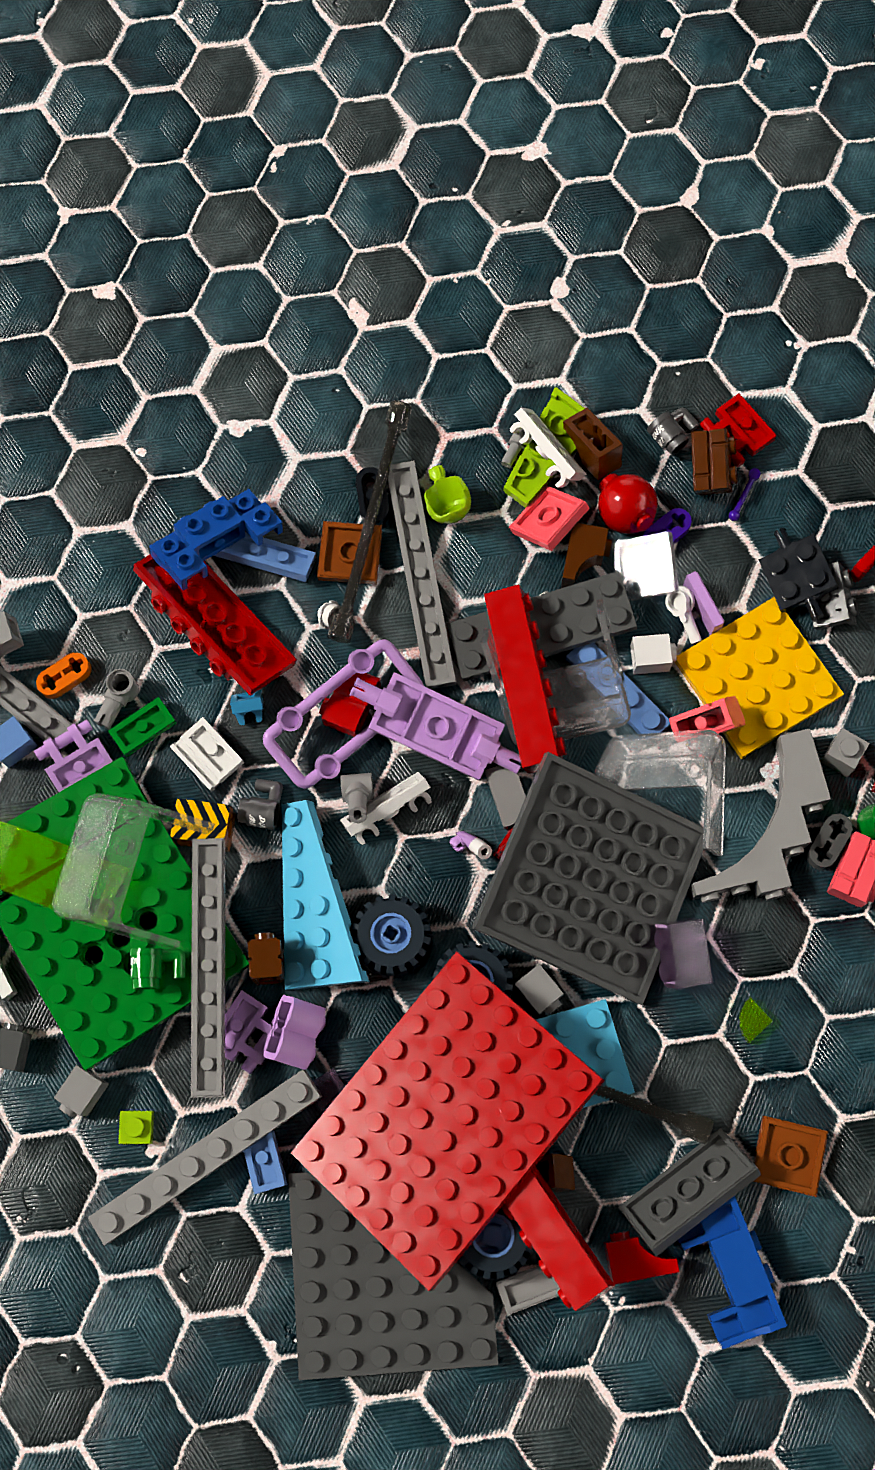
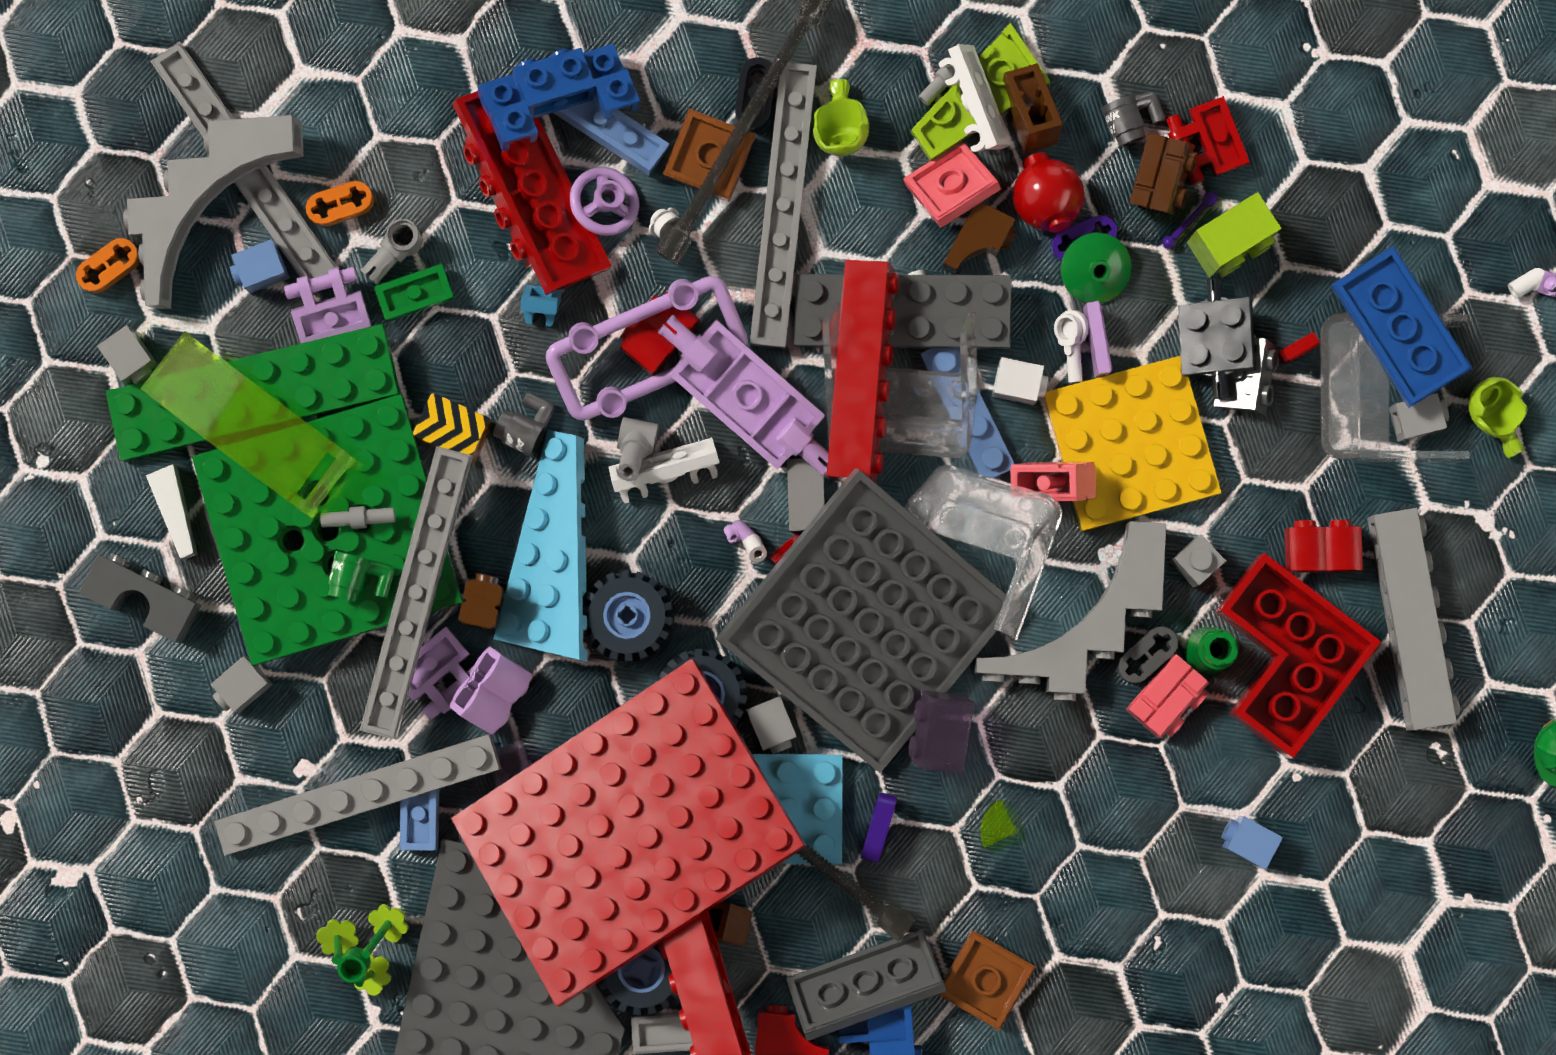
camera: 10 degrees right, 10 degrees up
clear windscreen [52,793,215,949] -> none
lime plate [118,1111,154,1144] -> none
white plate [170,717,244,792] -> none
clear plate [612,531,679,601] -> none
none -> lime plant [316,904,409,996]
none -> light grey bar [320,506,396,529]
none -> lavender piece [570,167,639,236]
none -> dark purple beam [860,792,897,863]
none -> green dish [1060,232,1131,303]
none -> lime brick [1187,192,1281,278]

